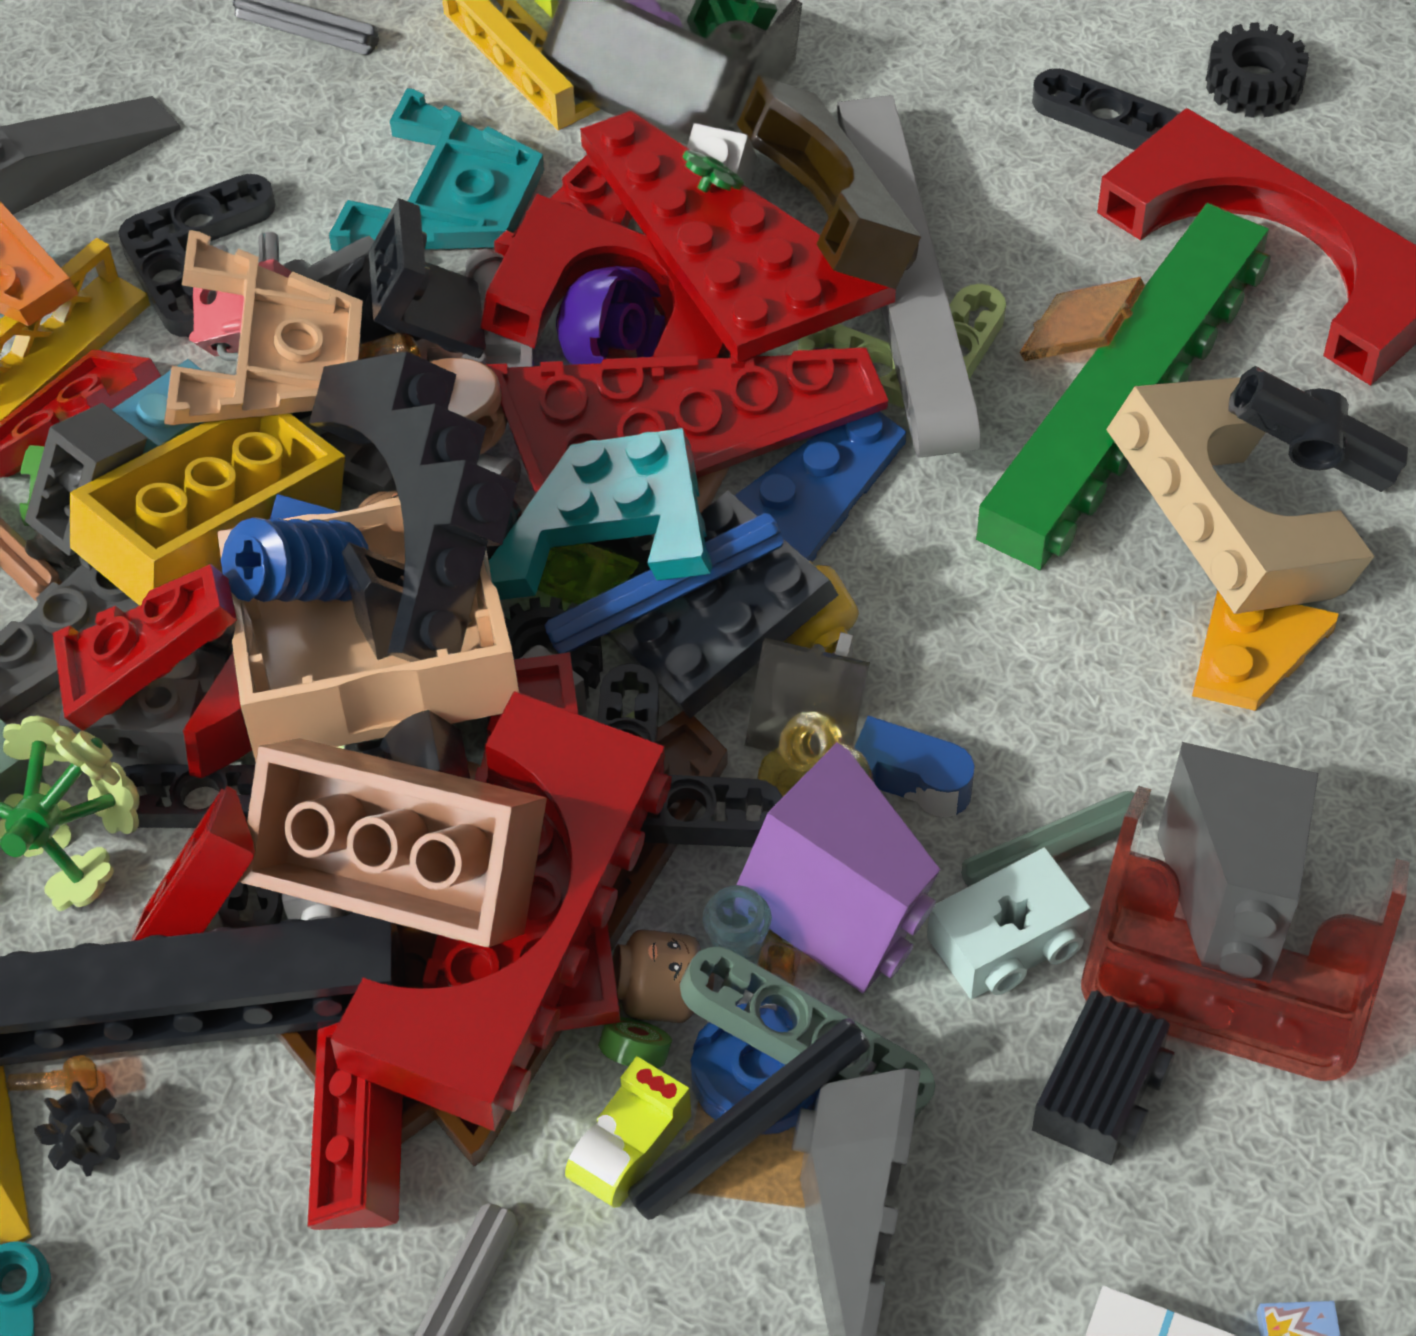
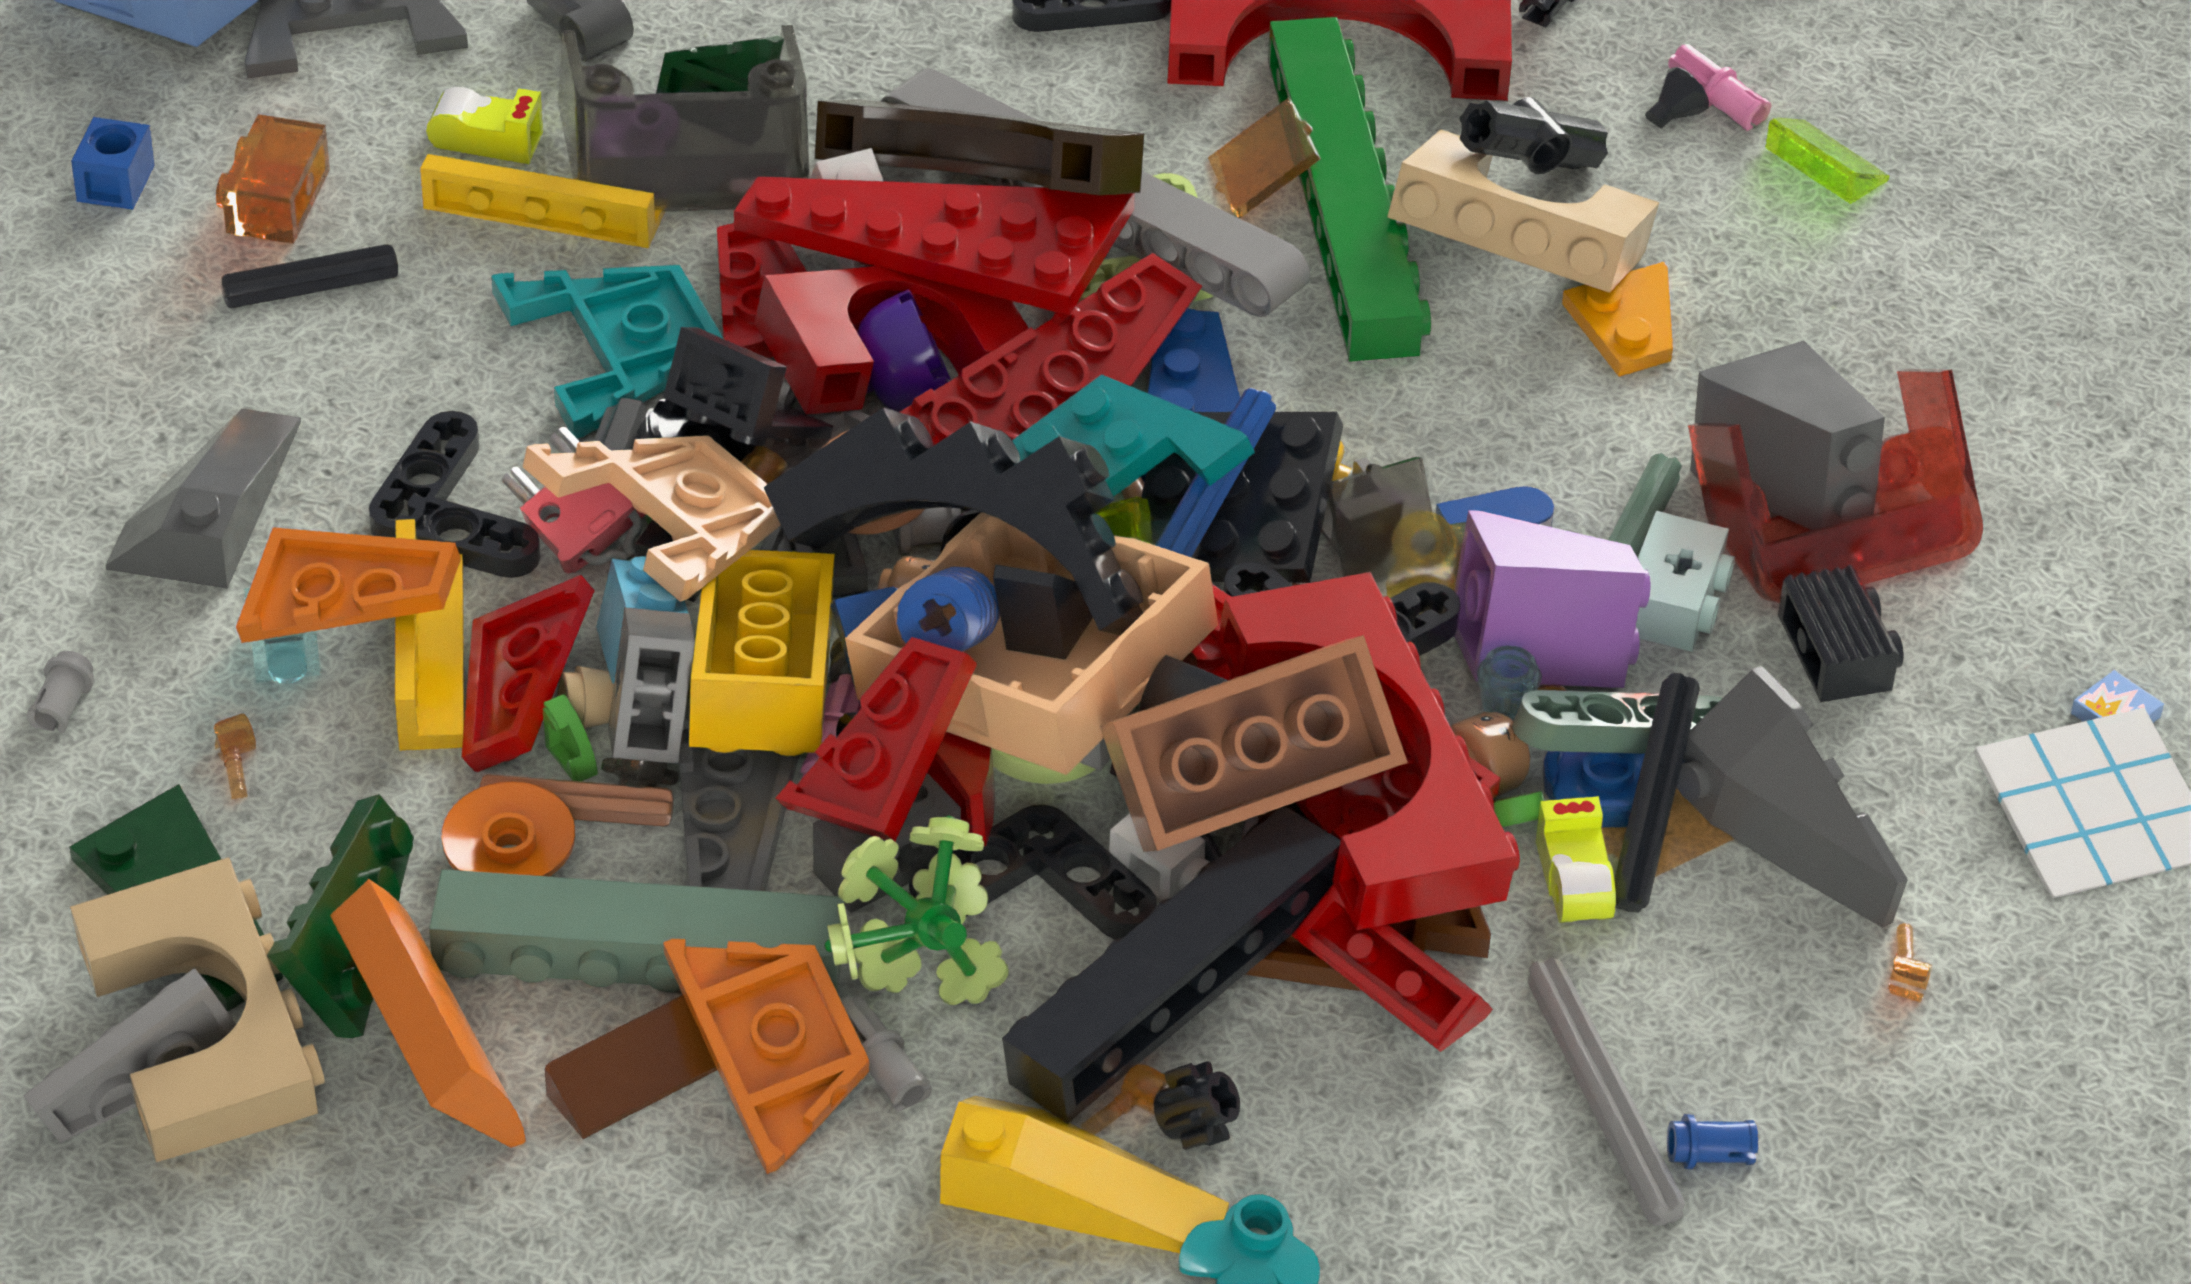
camera: 45 degrees left, 10 degrees down
red slope [131,786,255,941] -> none
green plant [682,150,744,193] -> none

